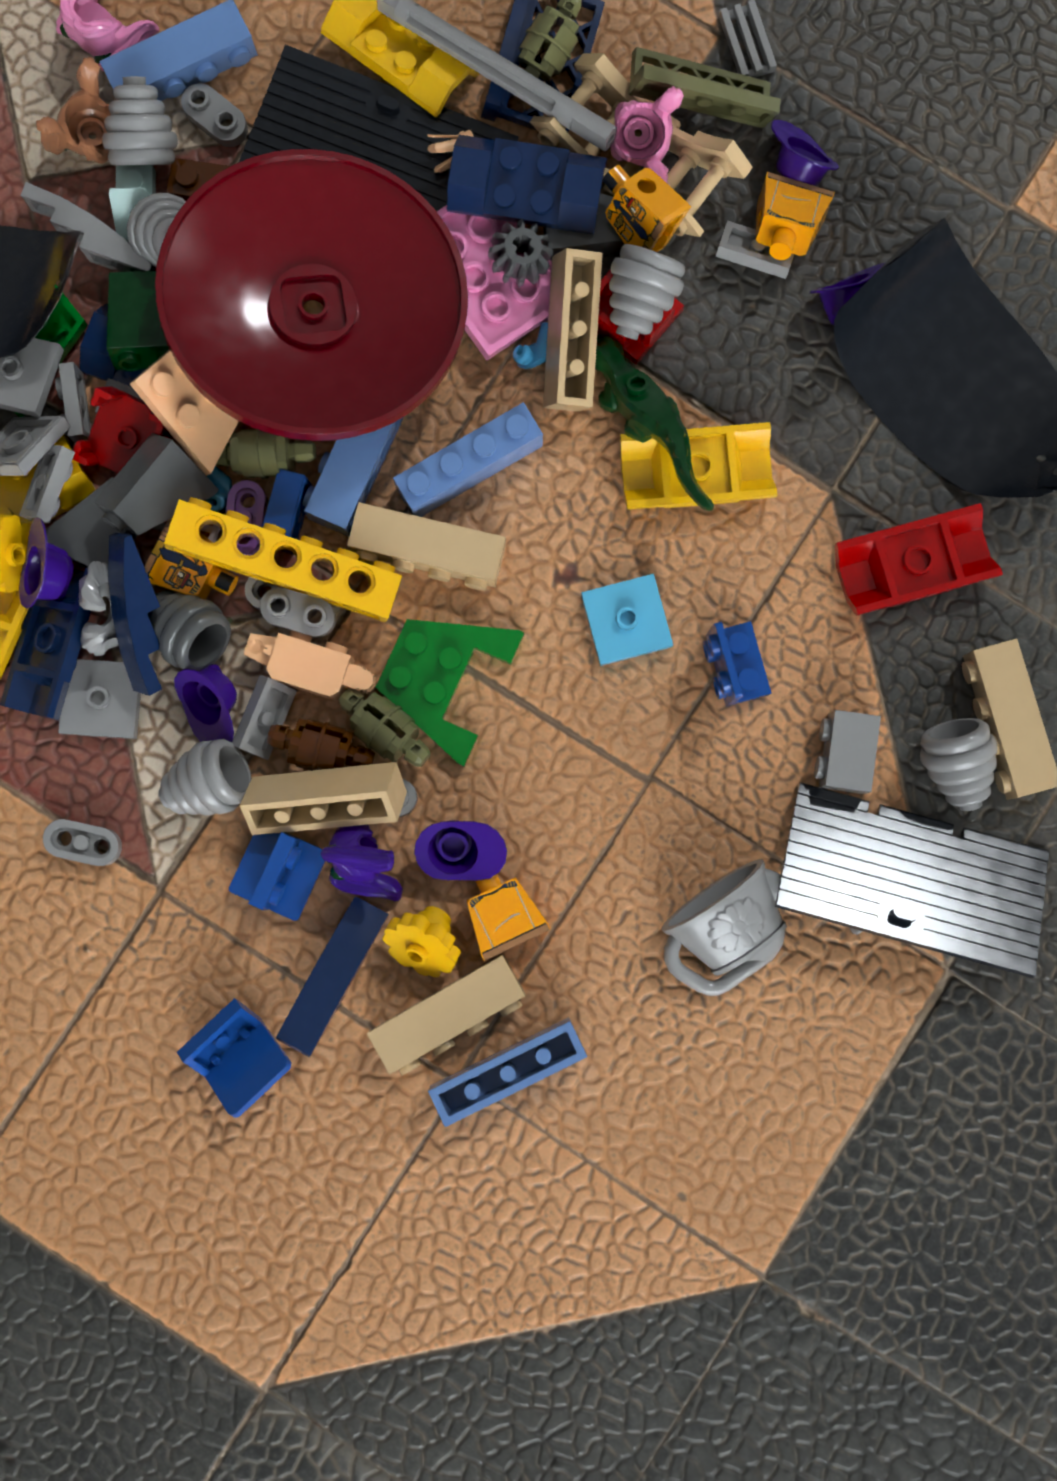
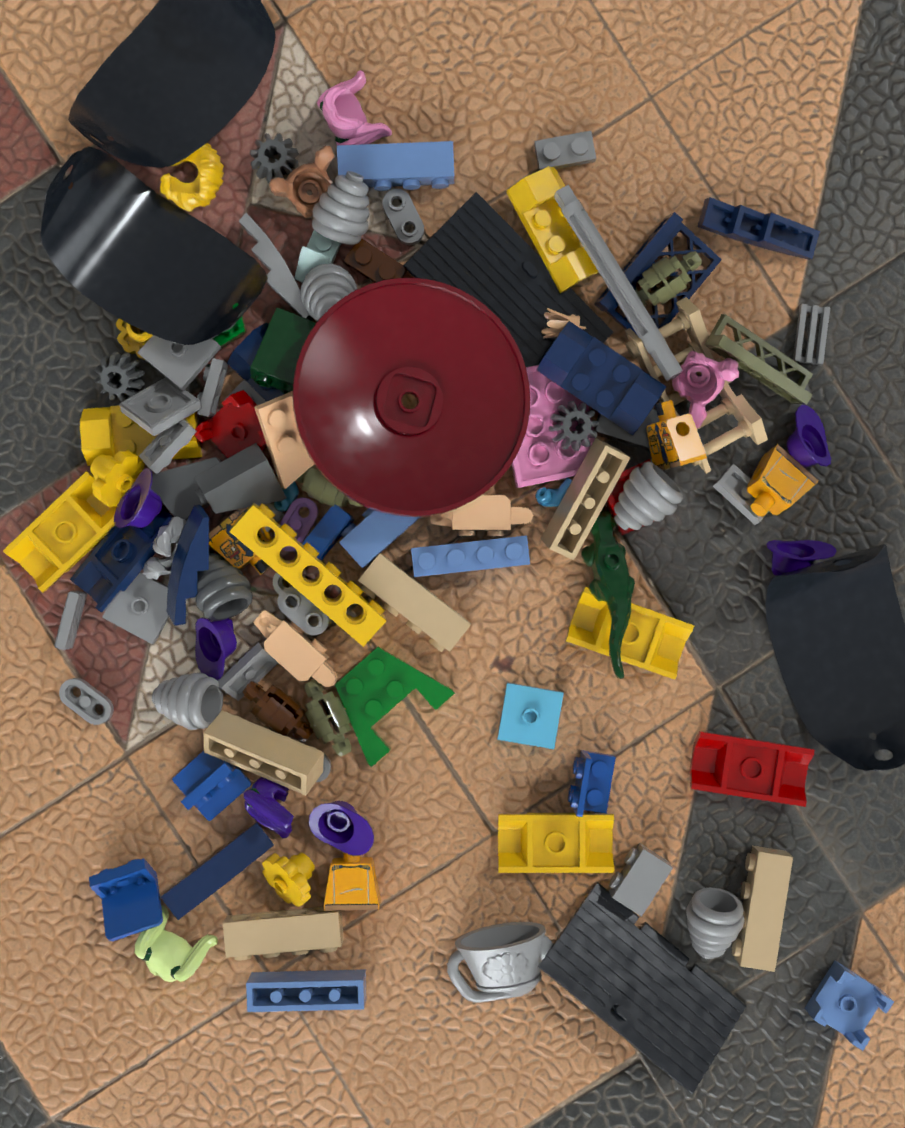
camera: 25 degrees right, 5 degrees up
none -> light grey tile [54,591,87,650]
none -> yellowish green hair [134,905,218,982]
none -> dark grey gear [250,133,299,184]
none -> light nougat hinge [430,495,534,536]
none -> yellow piece [498,813,614,873]

